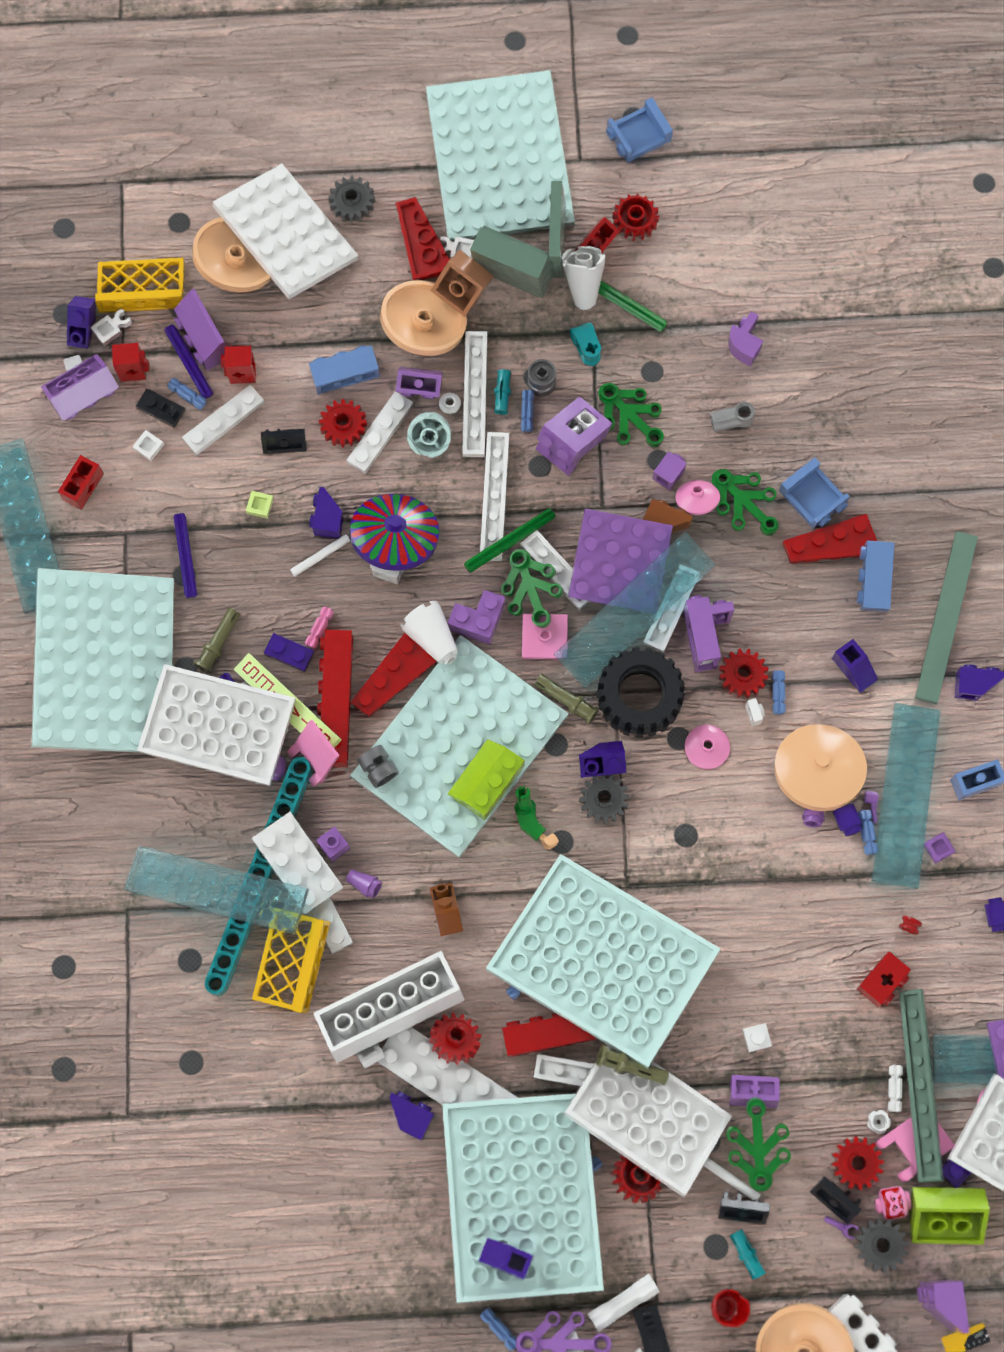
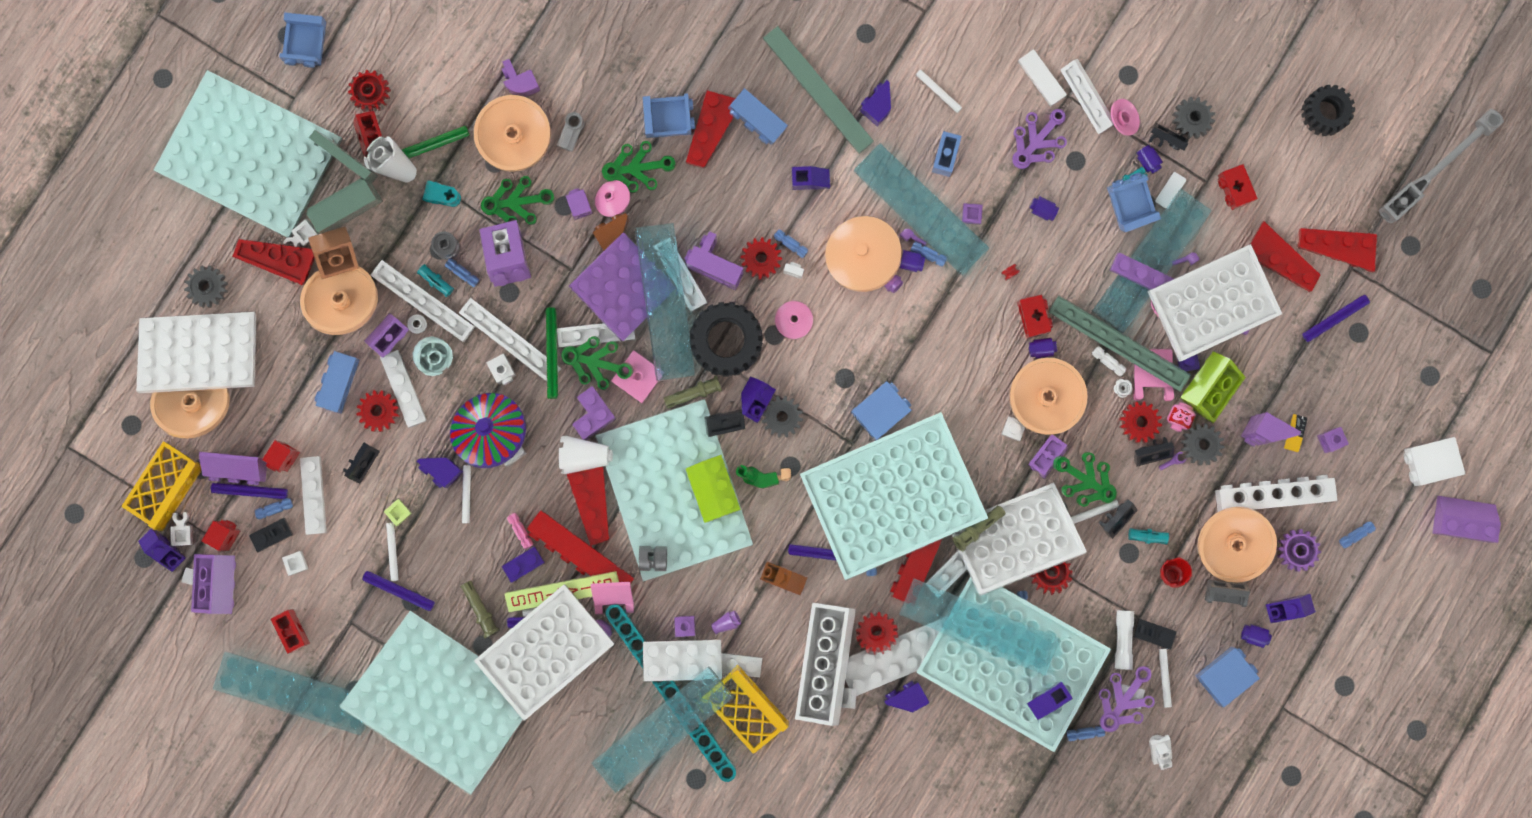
camera: 60 degrees left, 10 degrees up
none -> white bar [386,523,399,581]
none -> light nougat dish [474,95,551,172]
none -> white brick [486,354,516,385]
none -> black plate [704,409,745,437]
none -> dark purple axle [788,544,837,561]
none -> medium blue panel [851,381,912,441]
none -> clear light blue plate [899,579,1060,676]
none -> light nougat dish [1010,358,1087,435]
none -> dark purple brick [1028,338,1057,359]

